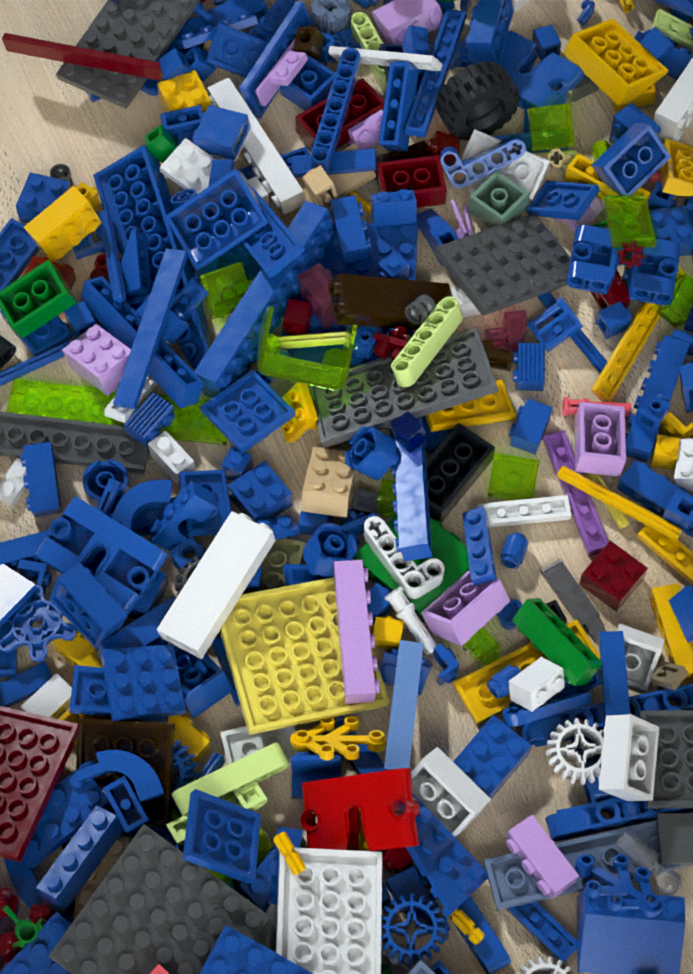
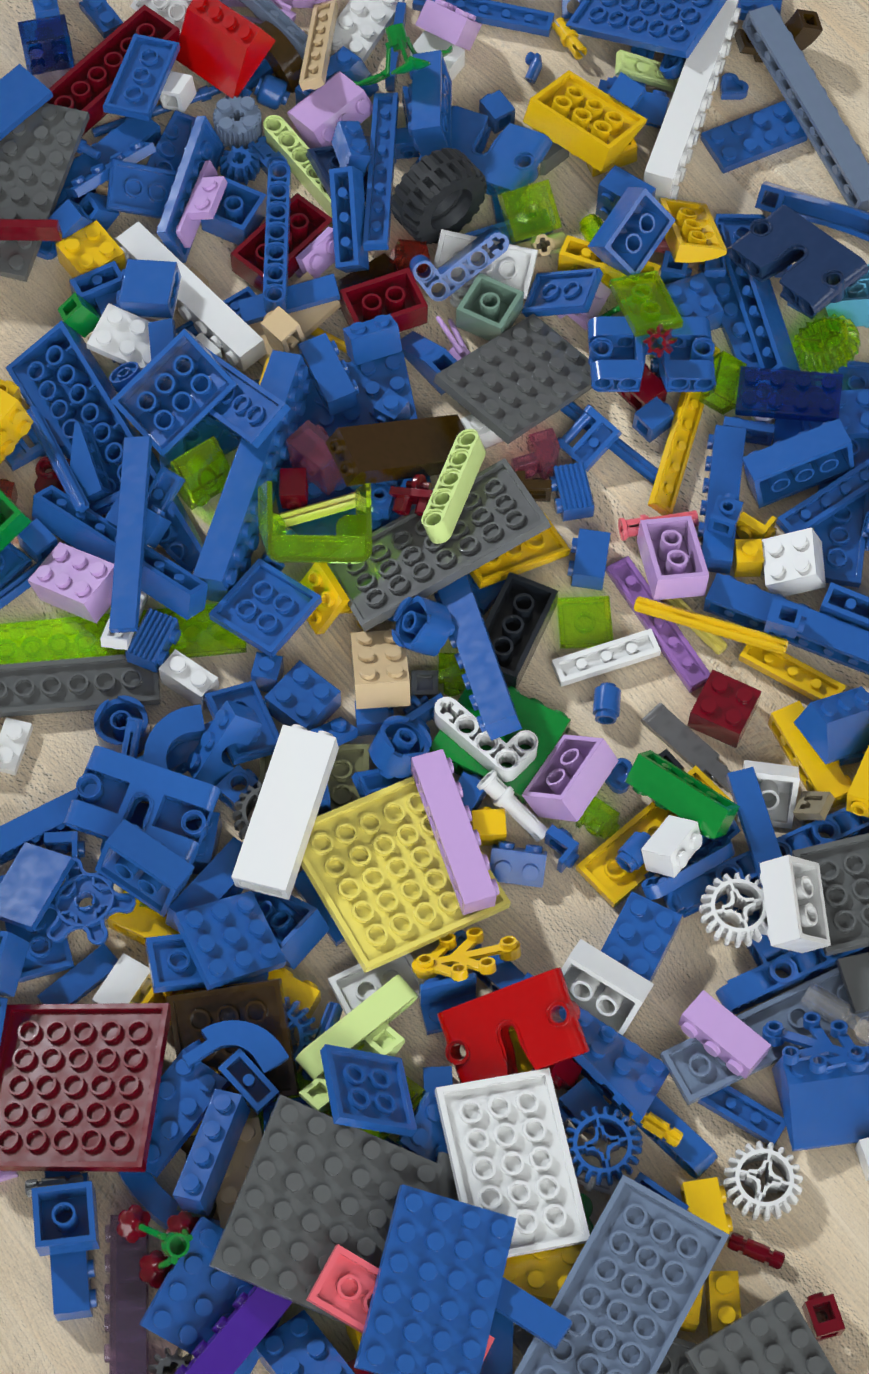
camera: 15 degrees left, 0 degrees up
blue brick [20,442,62,517] -> none
yellow piece [273,832,306,875] -> none
dark brown brick [293,25,324,59] -> none
white tile [328,46,442,71] -> none
medium blue tile [384,640,424,771] -> none
clear blue brick [390,411,428,454] -> none
dark grey wheel [405,294,436,324] -> none
blue plate [462,506,497,586] -> none

